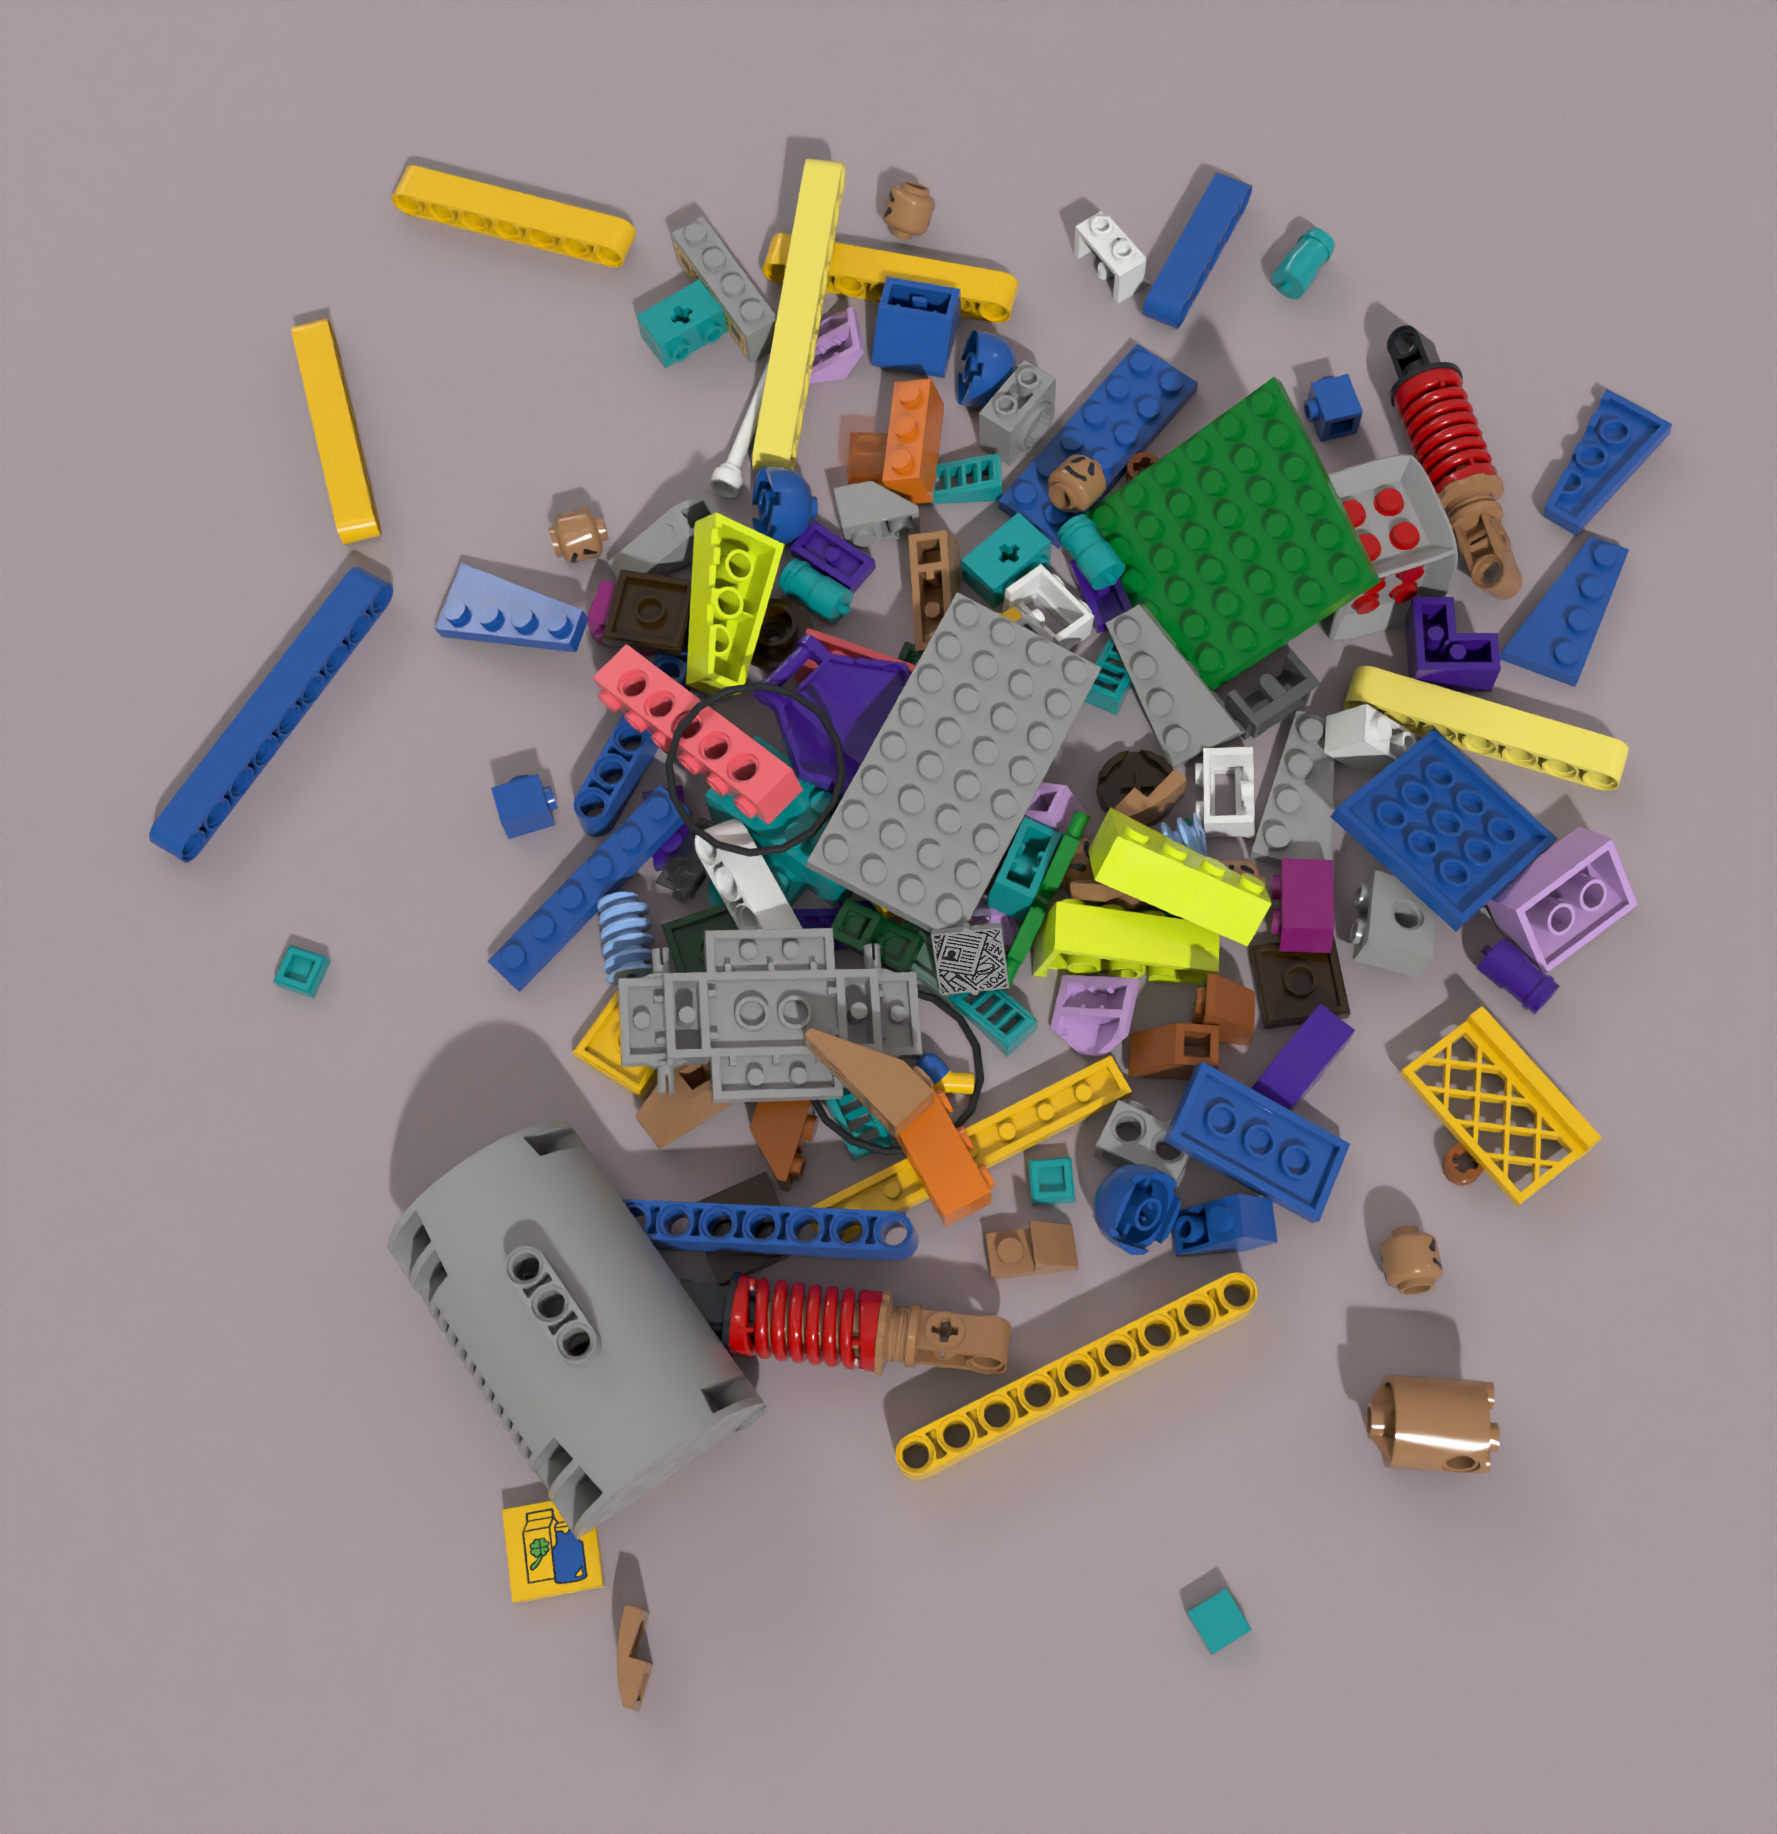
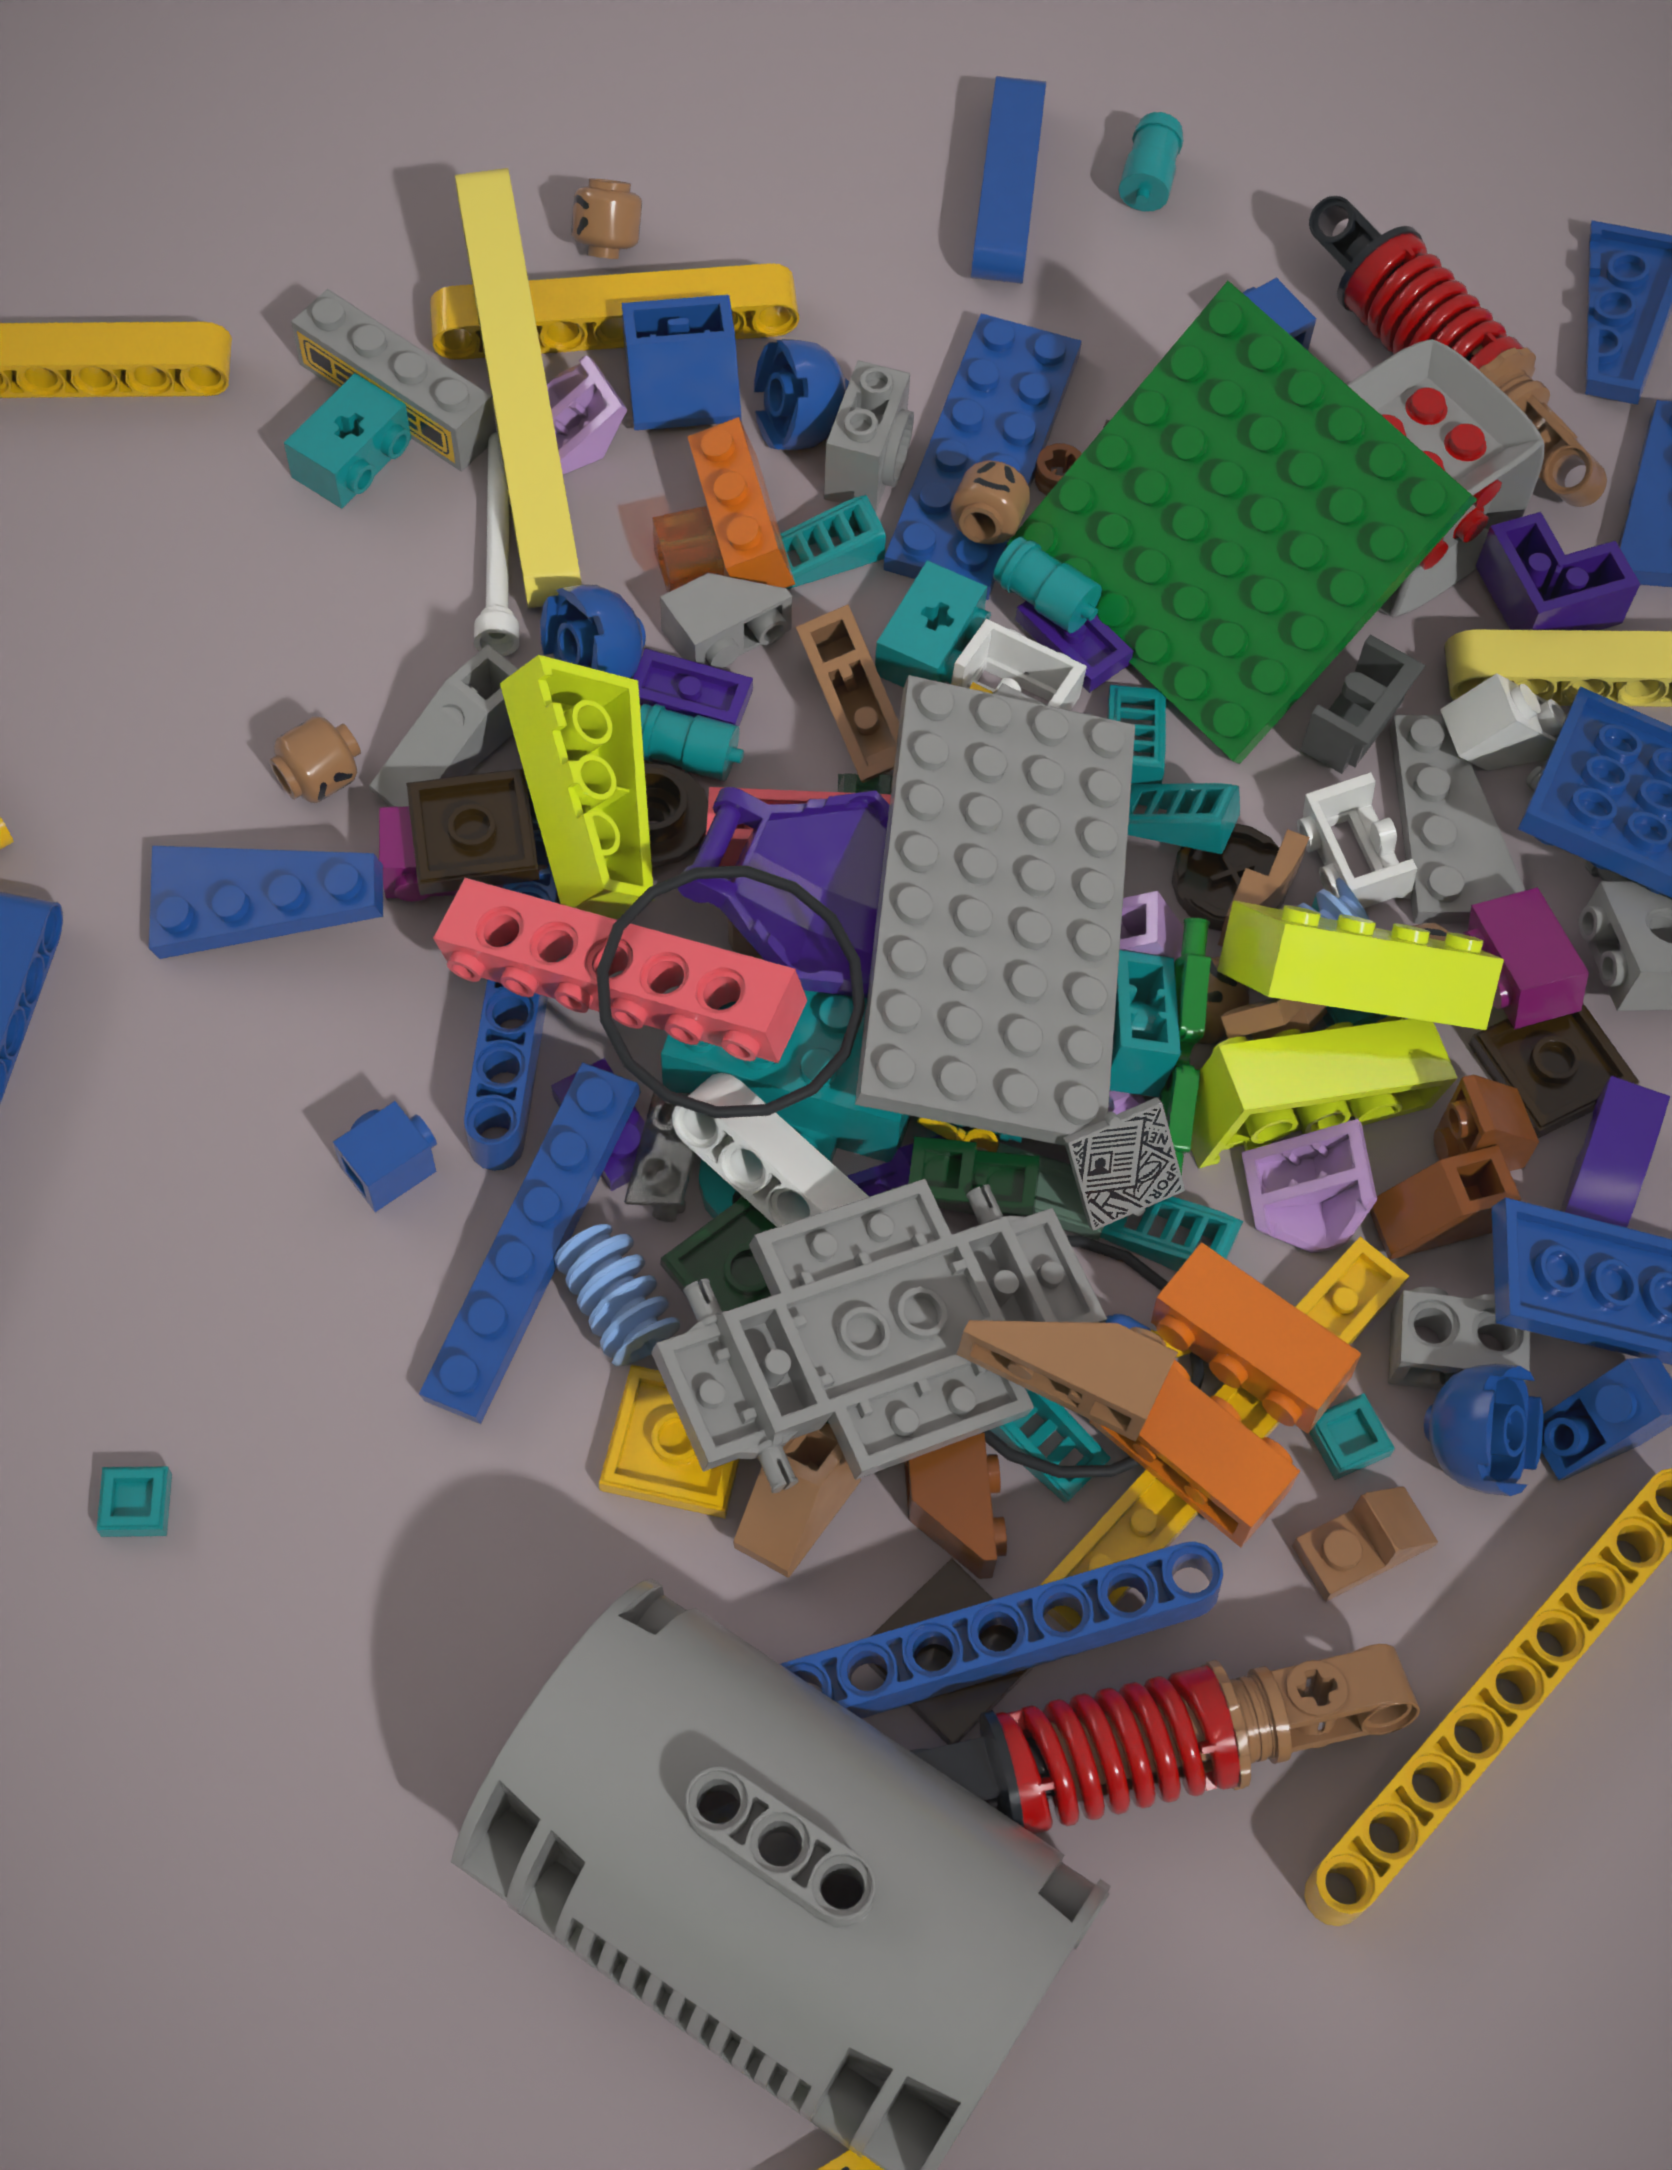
camera: 30 degrees left, 5 degrees down
white window [1074,211,1151,304] -> none
light grey wing [1106,604,1246,768] -> none
none -> teal slope [1128,783,1240,854]
none -> orange brick [1151,1242,1362,1434]

